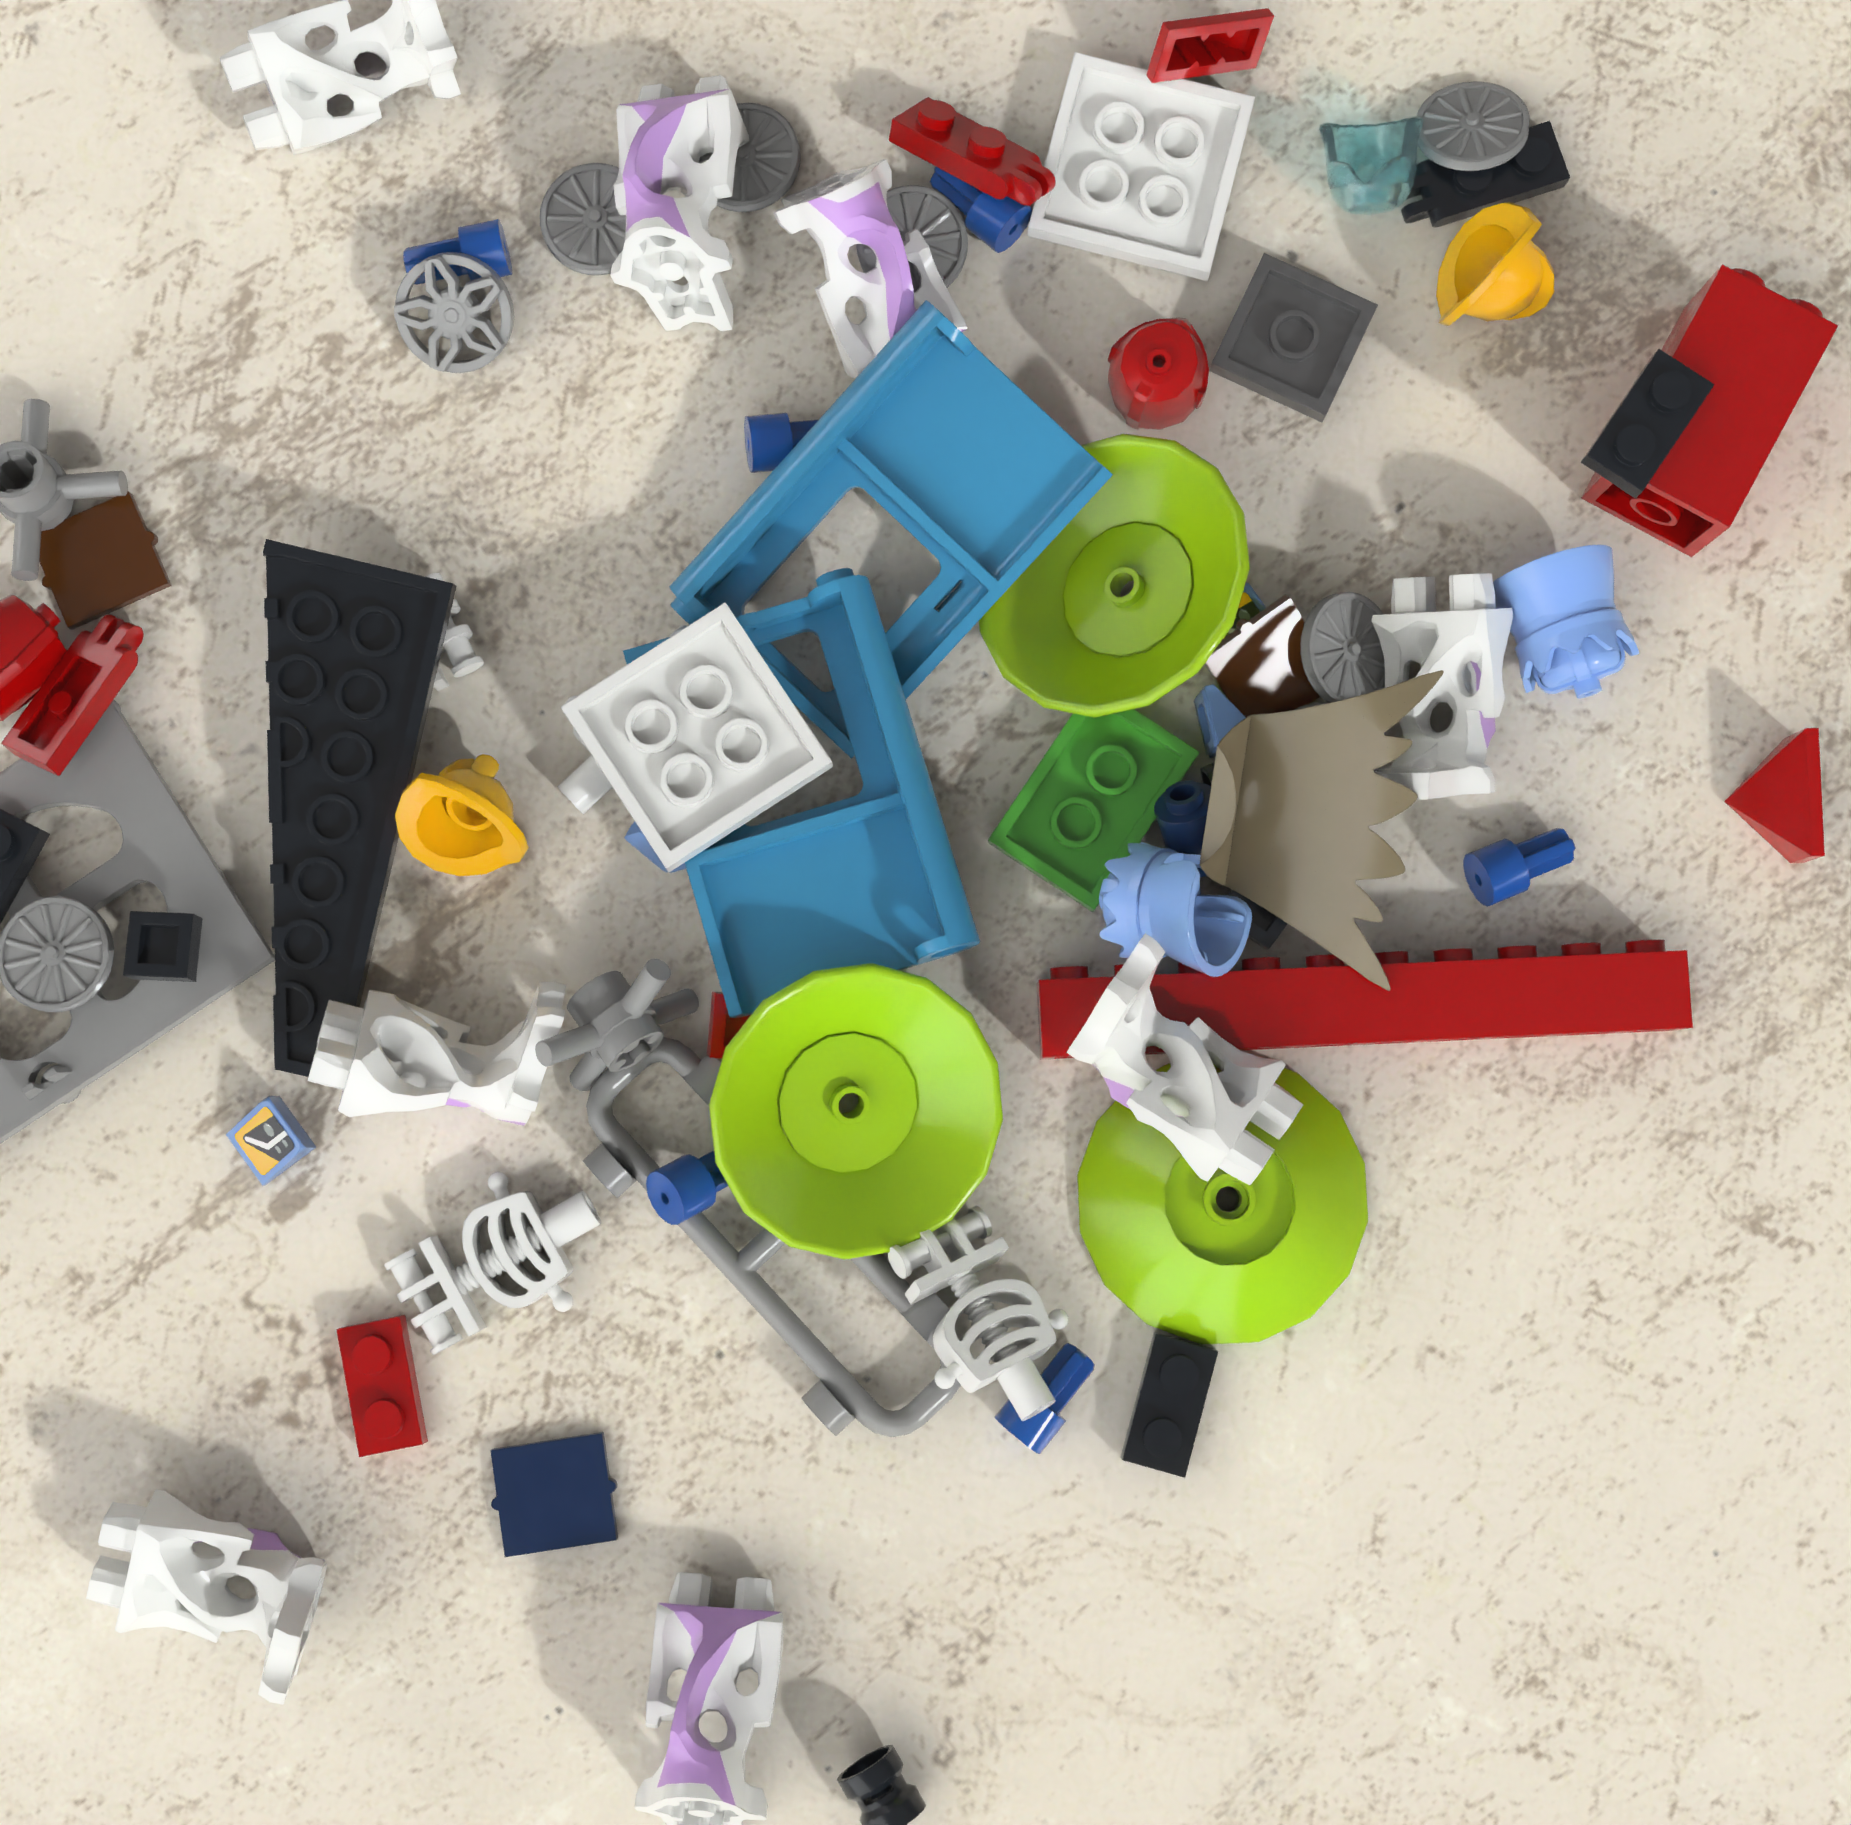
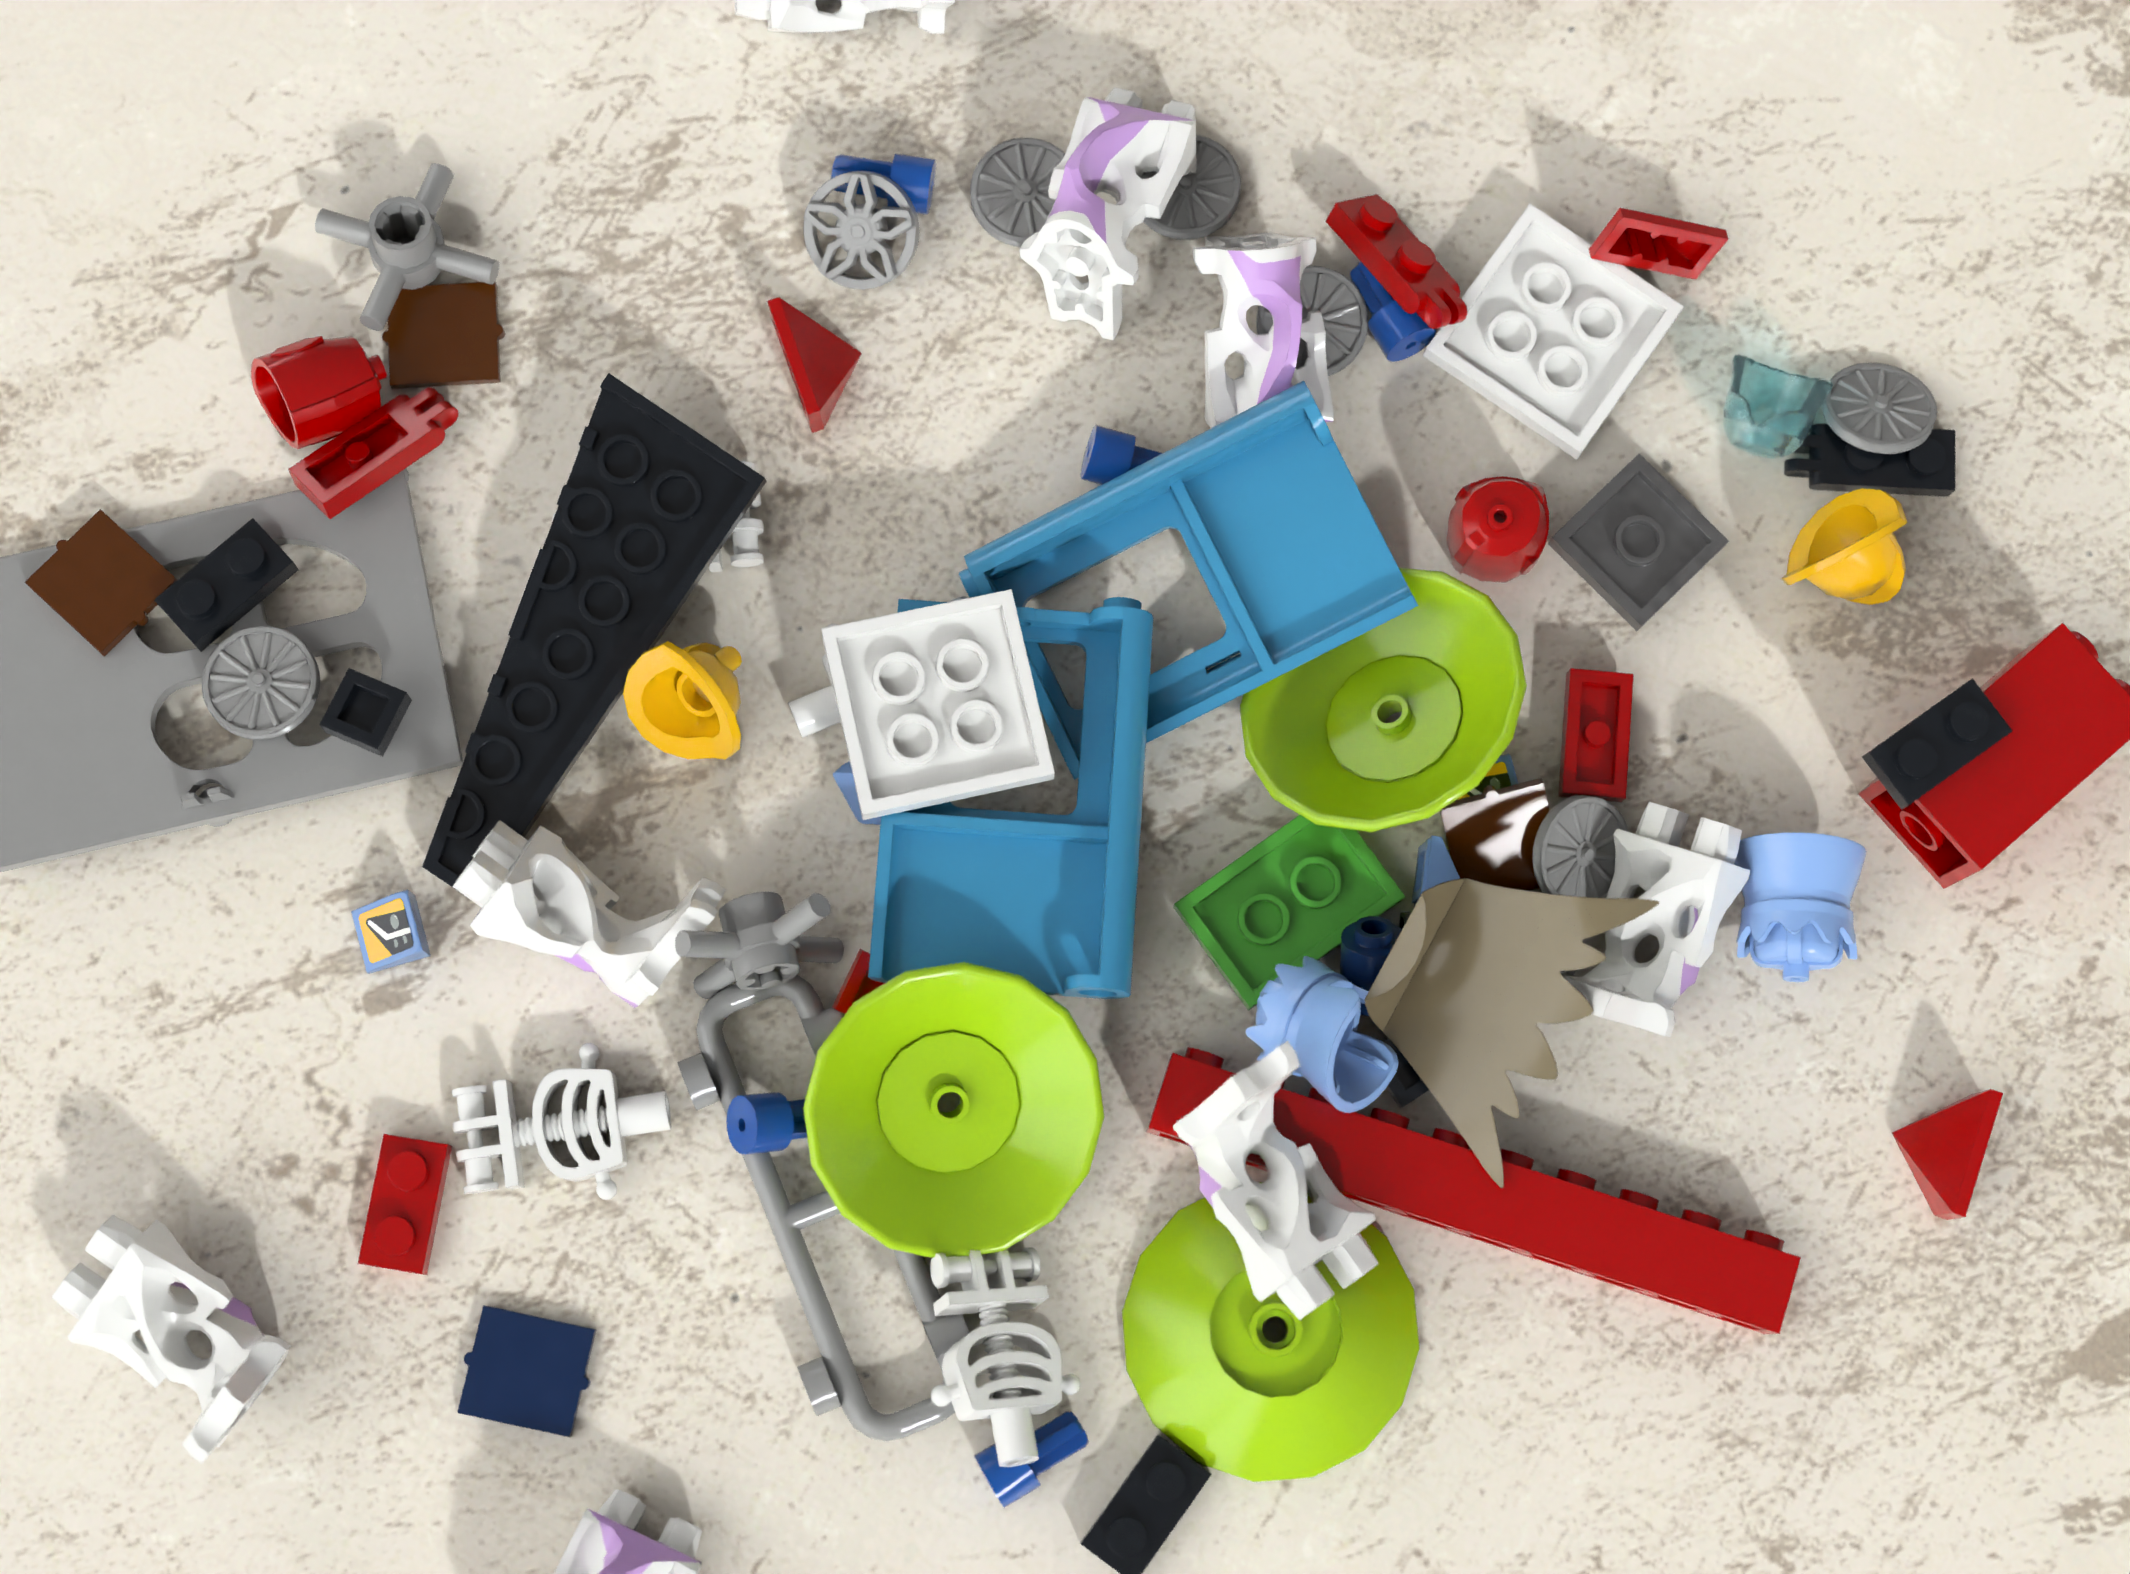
camera: 10 degrees right, 5 degrees down
blue piece [1463,828,1575,907] -> none
none -> red slope [767,297,862,433]
none -> red plate [1558,668,1634,803]

